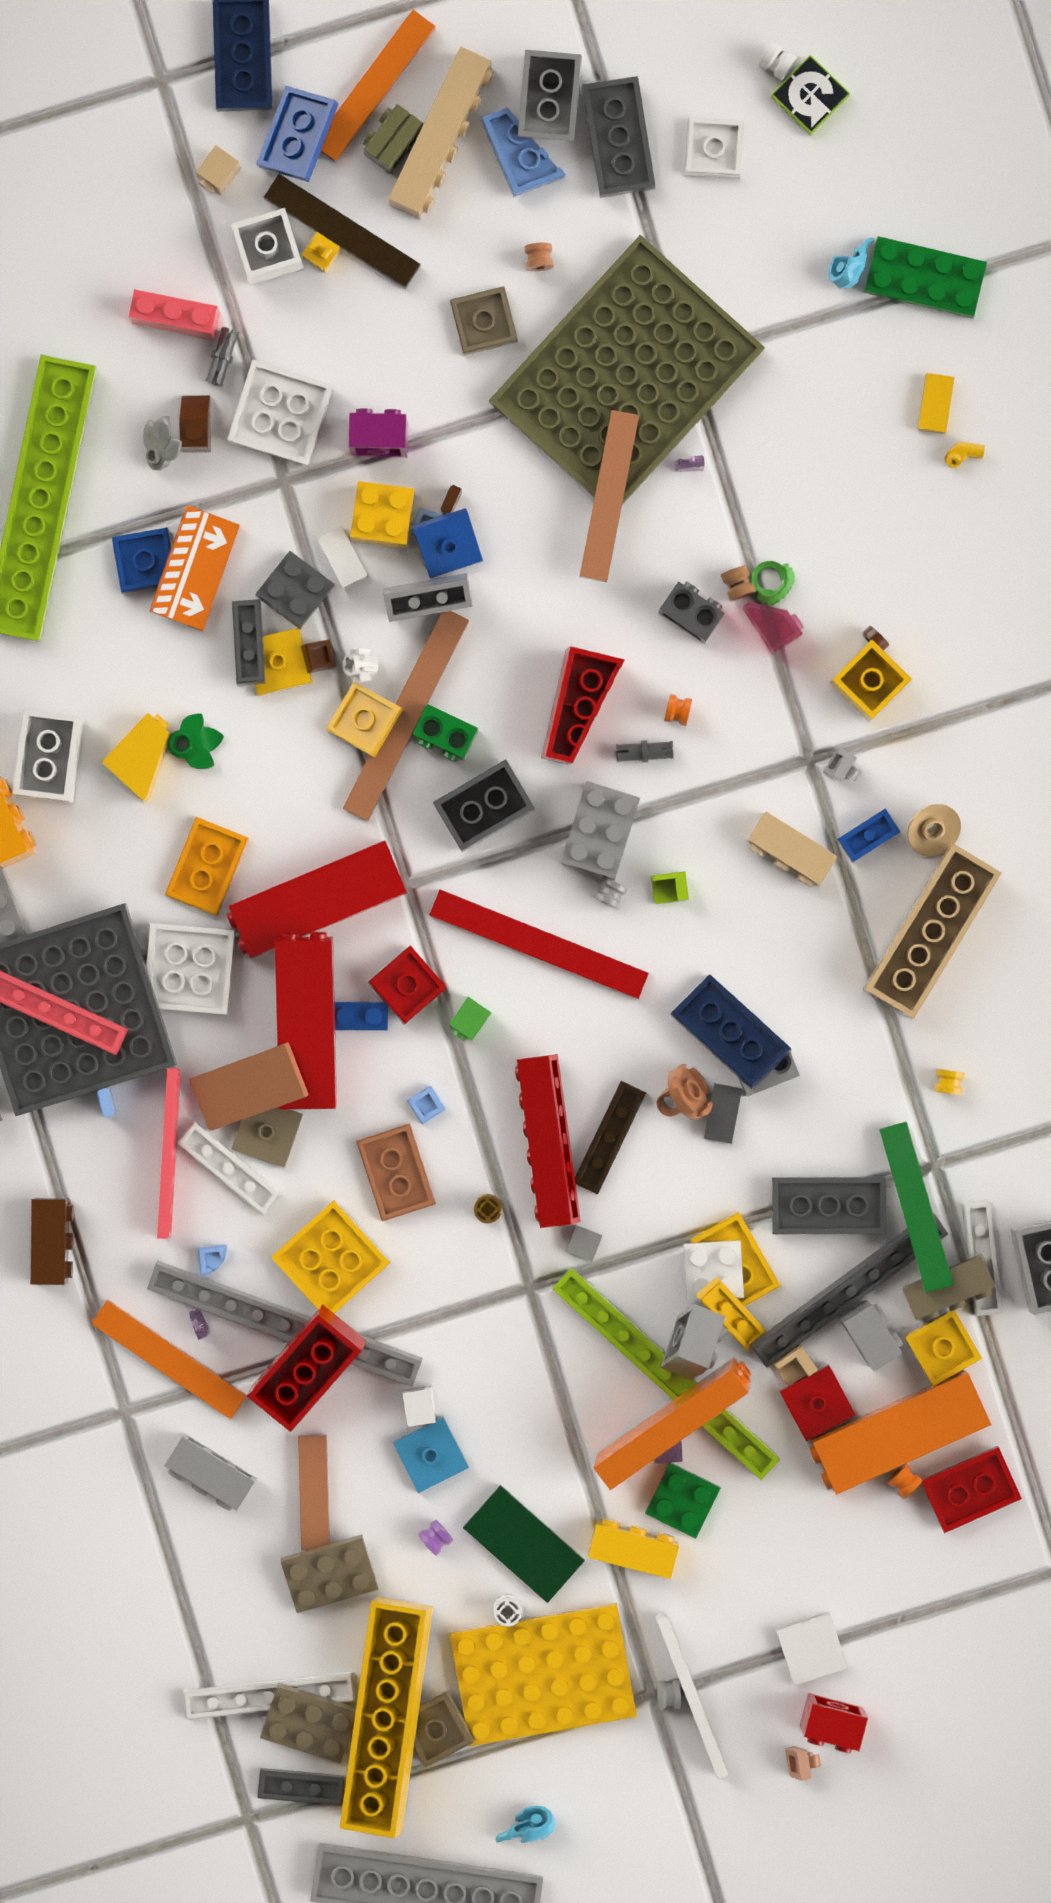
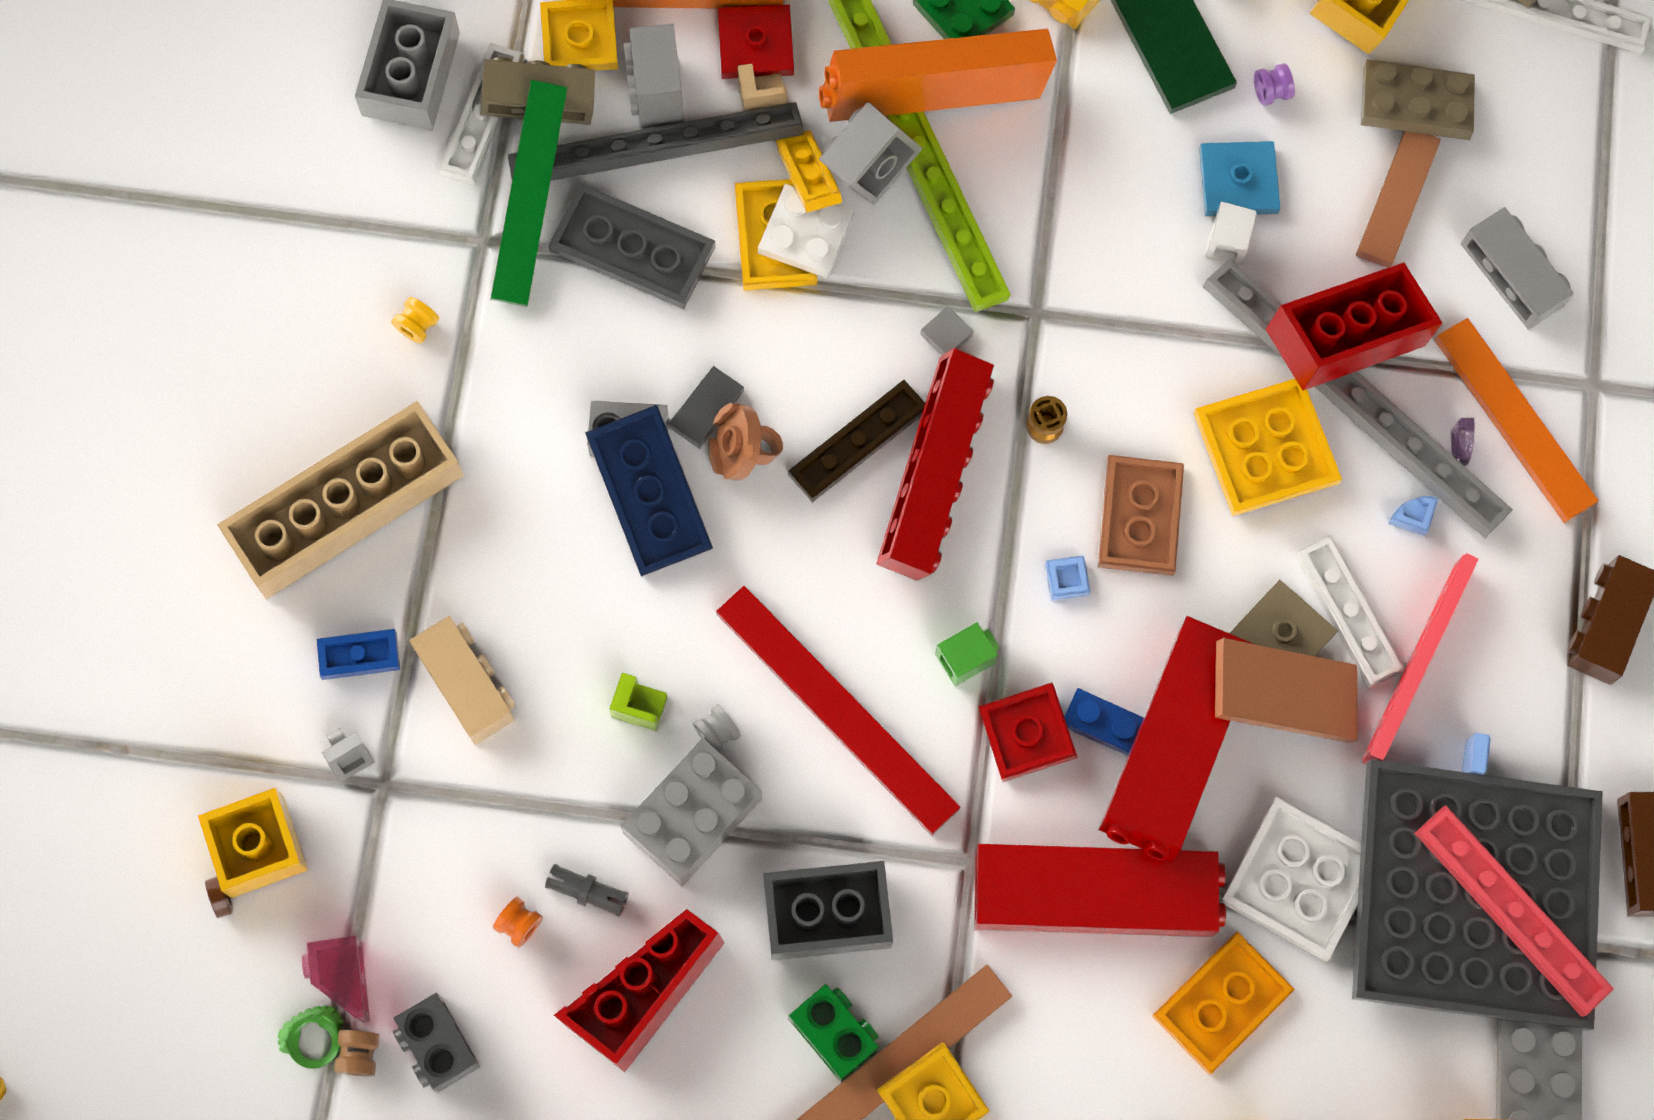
camera: 160 degrees left, 15 degrees down
tan dish [907,804,961,856] -> none

